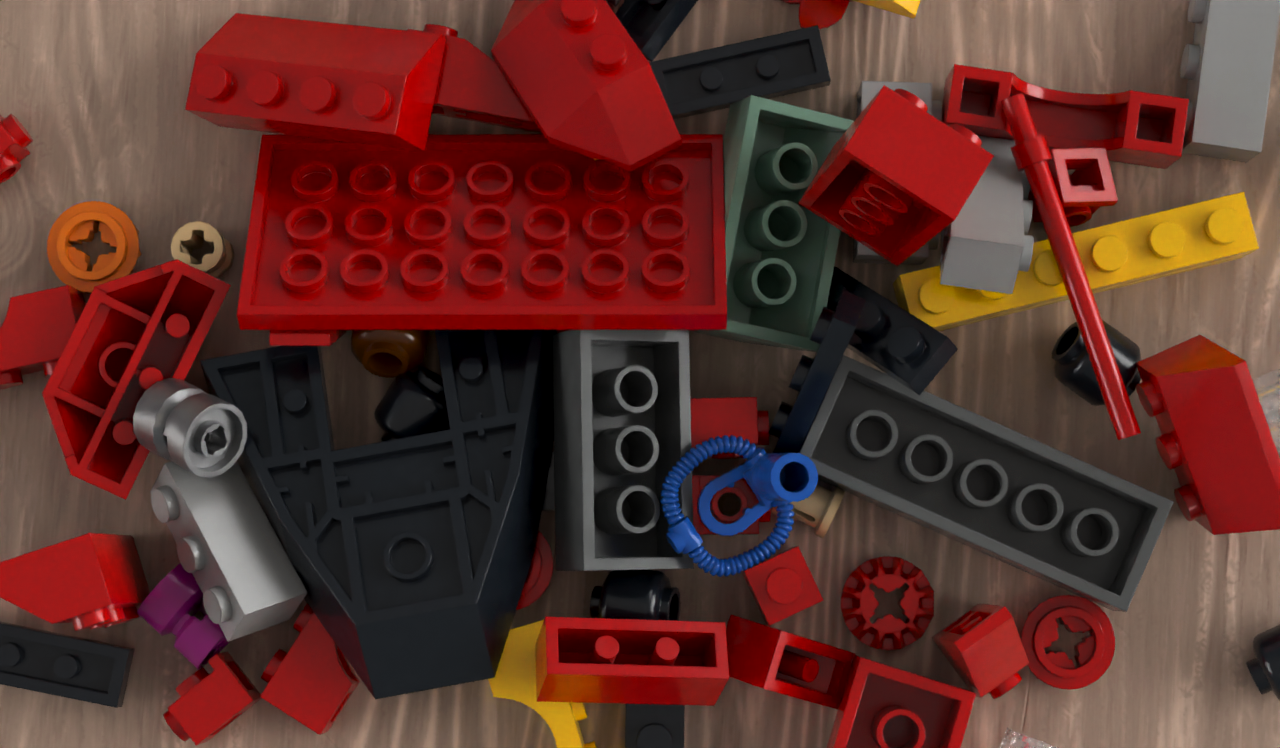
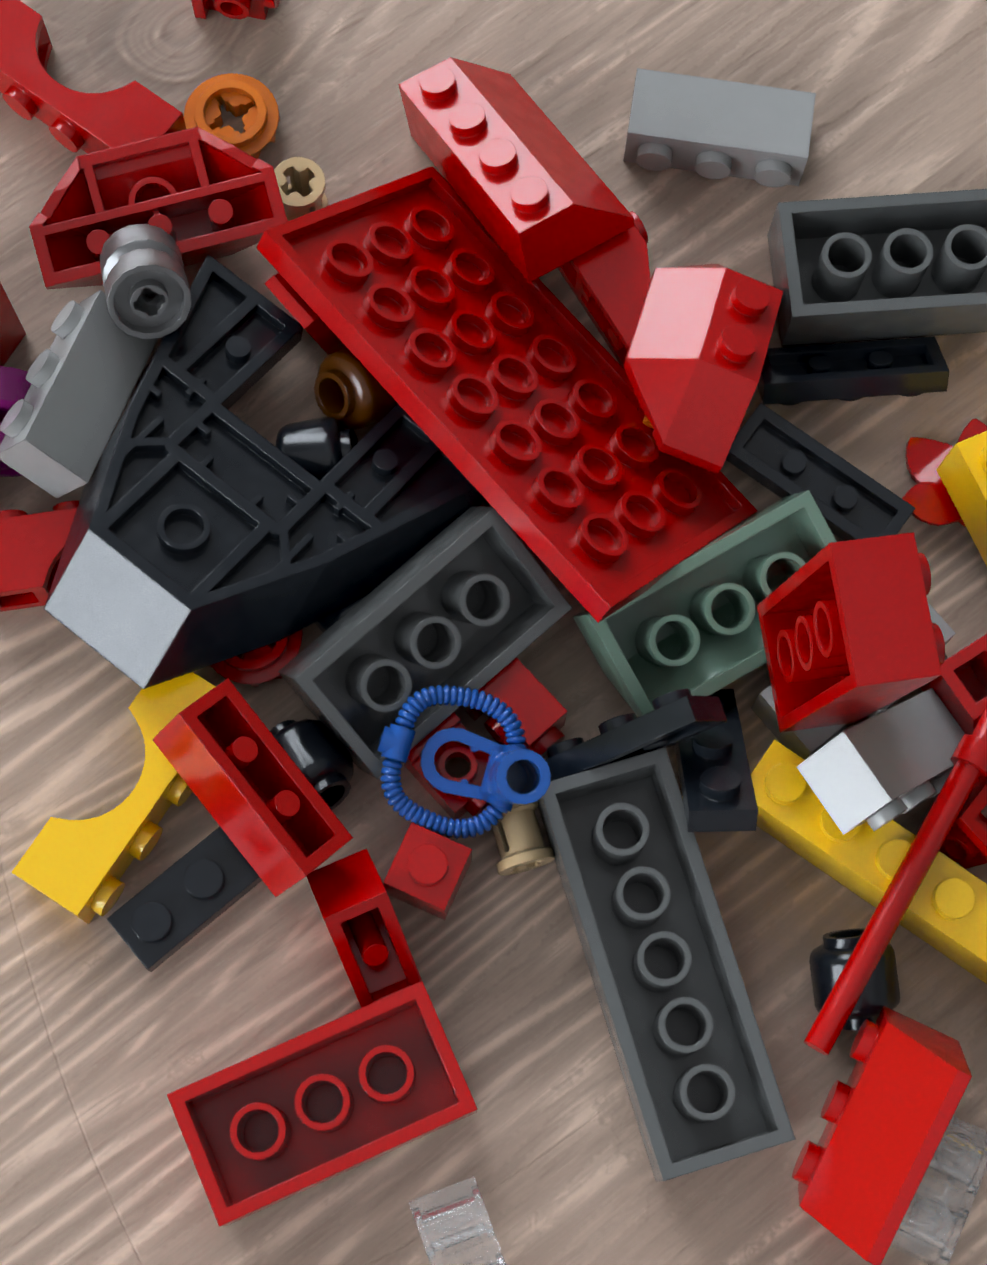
camera: 40 degrees right, 10 degrees down
red gear [841,556,934,650] -> none
red slope [932,604,1029,699] -> none
red gear [1019,595,1115,690] -> none

